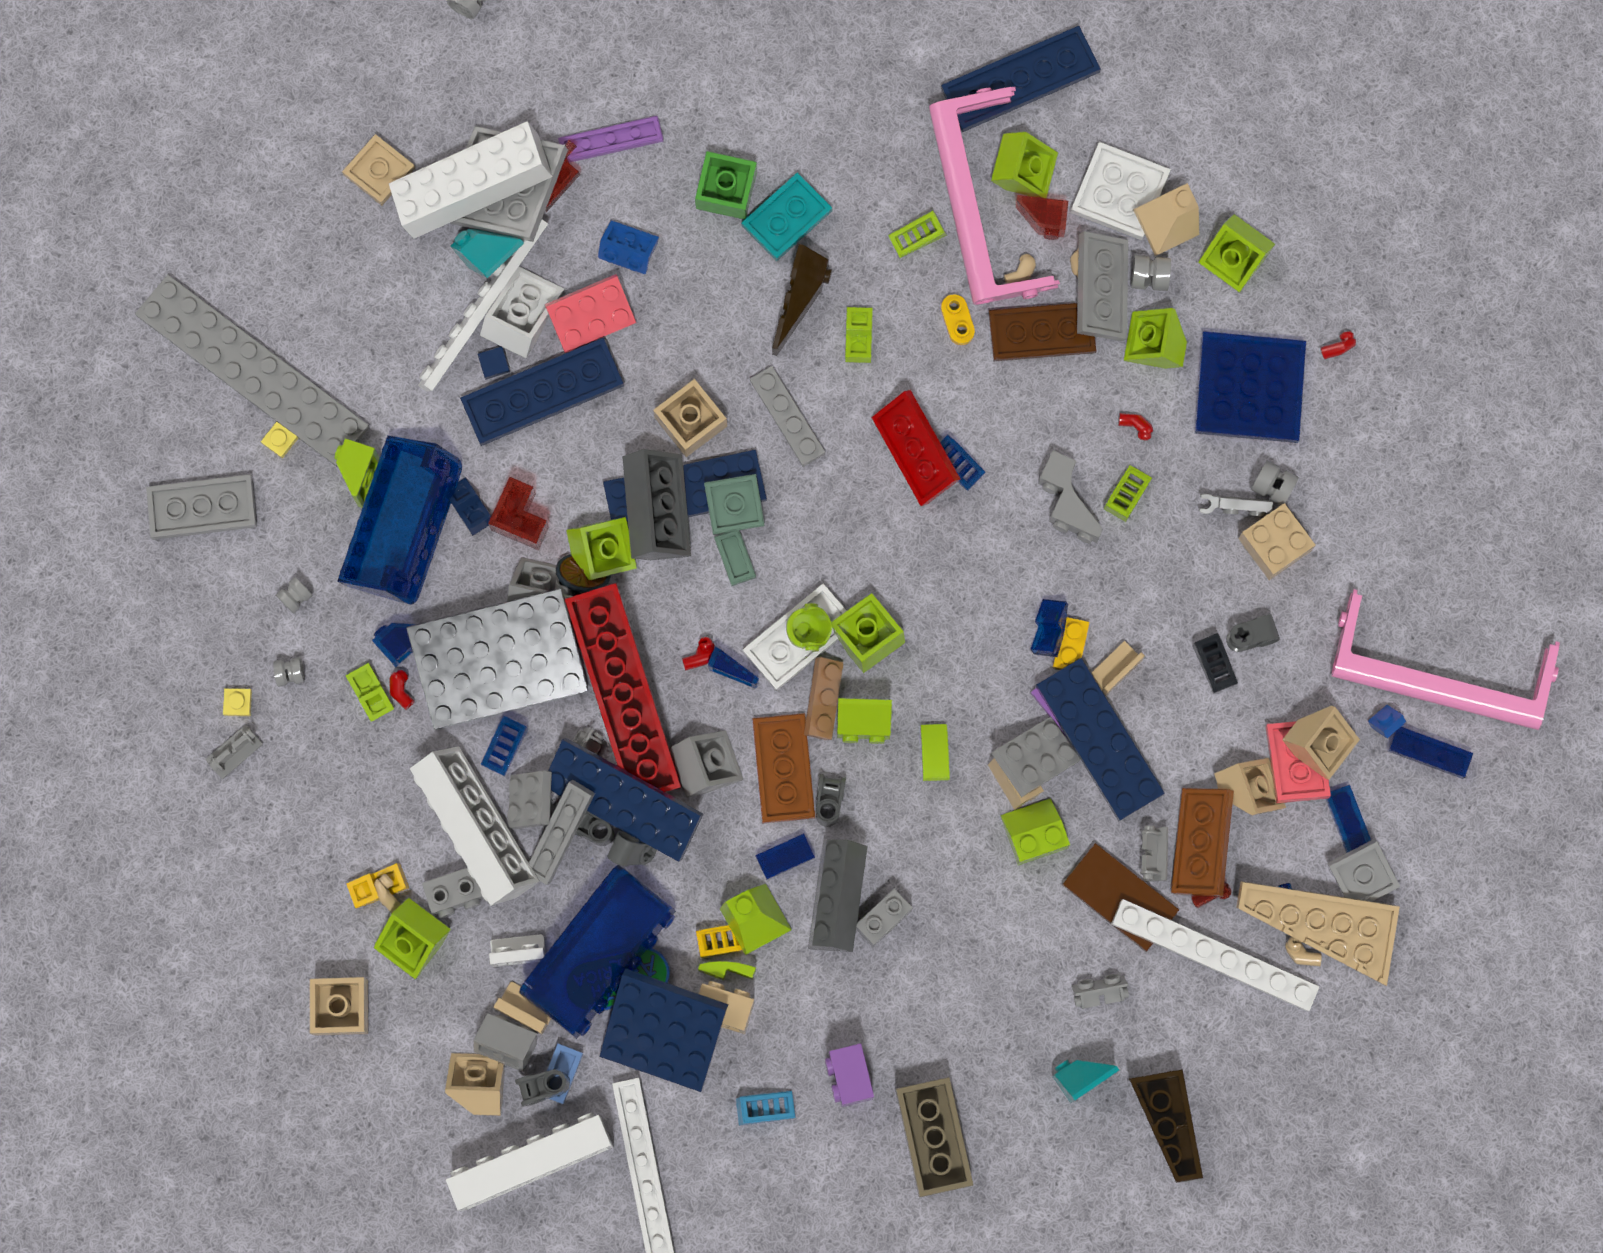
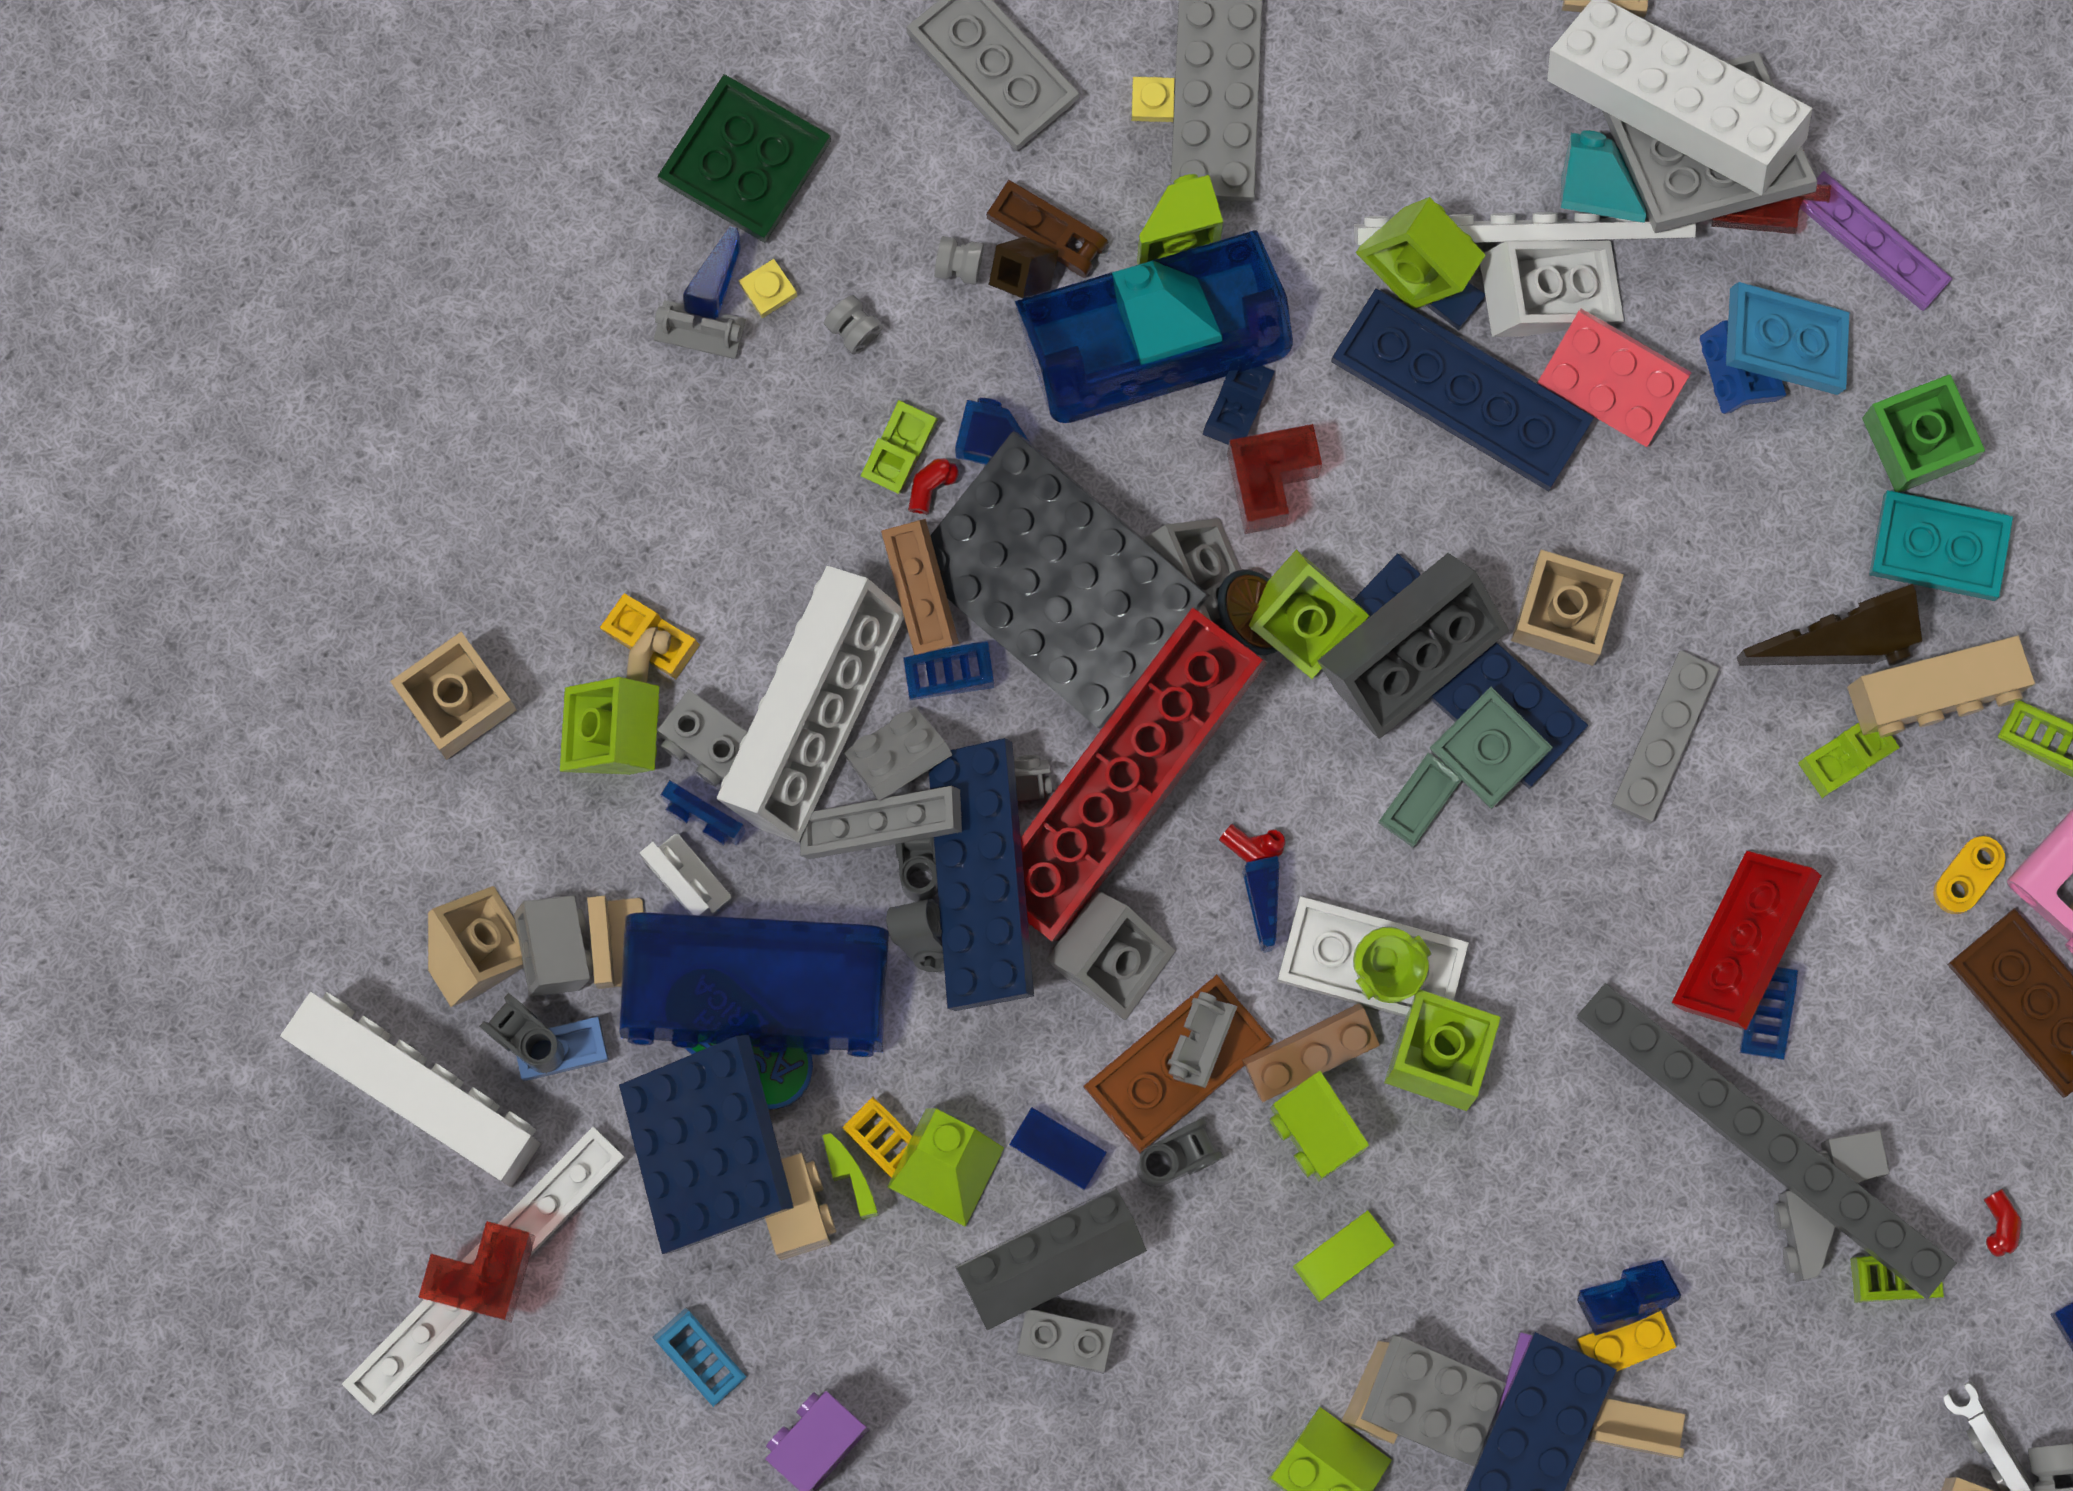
camera: 55 degrees right, 0 degrees up
none -> clear red brick [418,1221,536,1323]
none -> dark green plate [657,74,831,243]
none -> clear blue plate [660,780,746,846]
none -> clear blue slope [683,226,741,320]
none -> medium nougat plate [881,519,959,655]
none -> reddish brown plate [986,180,1109,278]
none -> dark brown brick [988,237,1059,299]
none -> teal slope [1112,261,1222,365]
none -> light grey hinge [1167,992,1237,1088]
none -> lime slope [1355,197,1486,309]
none -> dark grey plate [1577,983,1957,1299]
none -> dark azure plate [1726,282,1850,395]
none -> tan brick [1847,635,2035,738]

